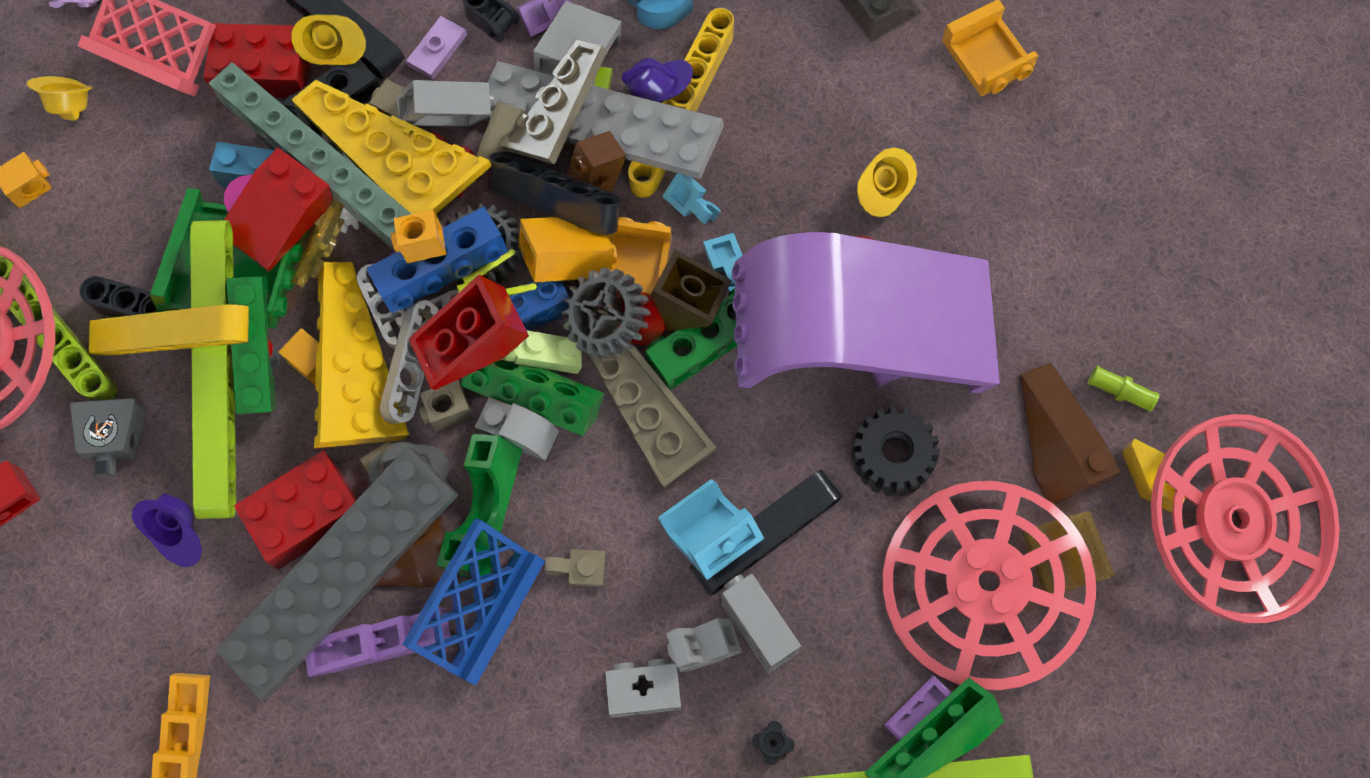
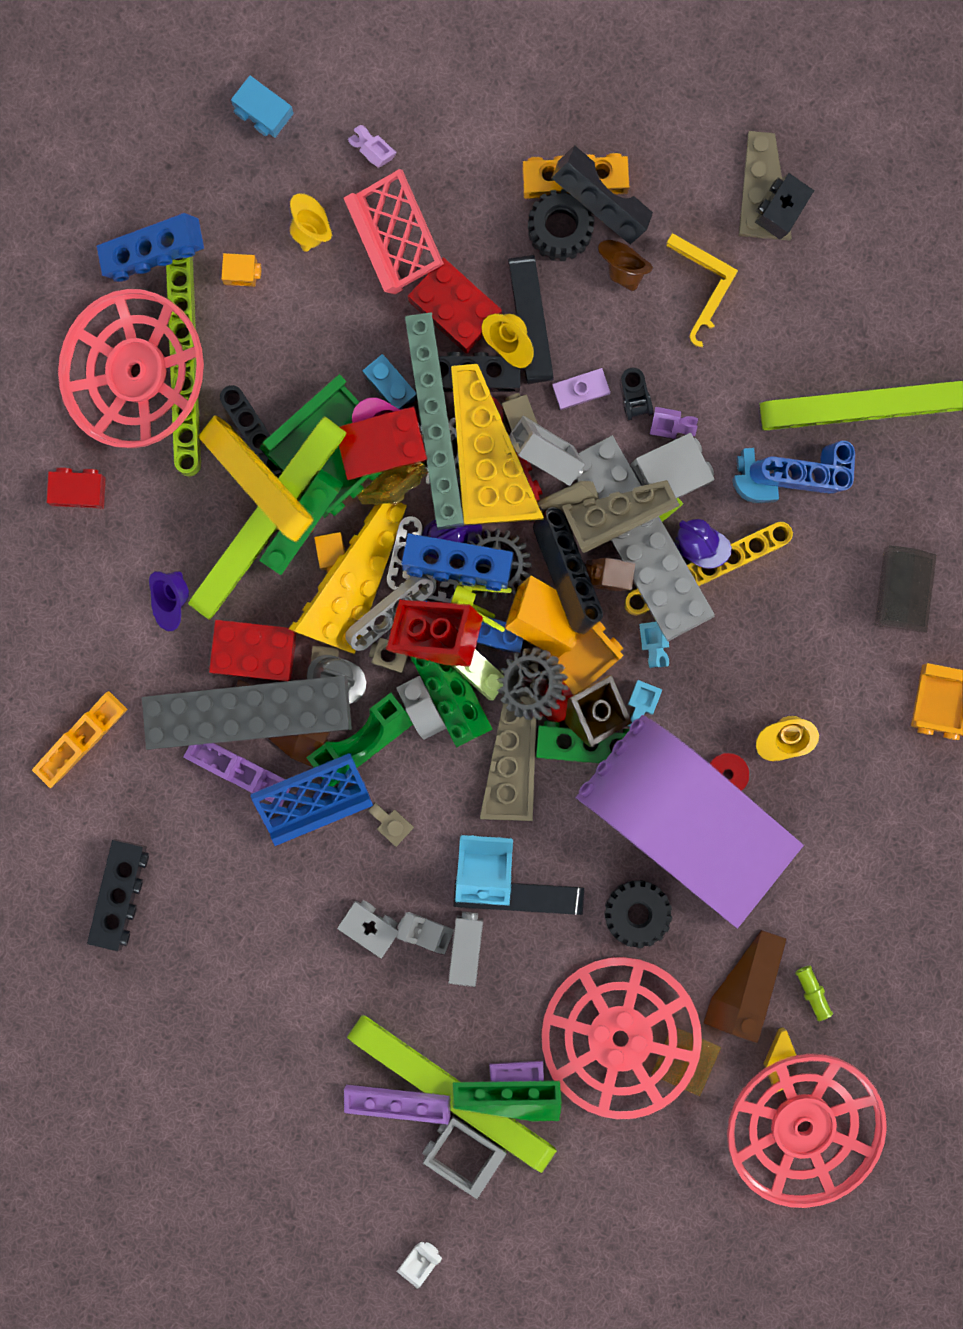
camera: 40 degrees right, 15 degrees up
dark grey torso [70,398,147,479] -> none
light orange brick [391,209,446,264] -> none
black plate [752,721,795,765] -> none

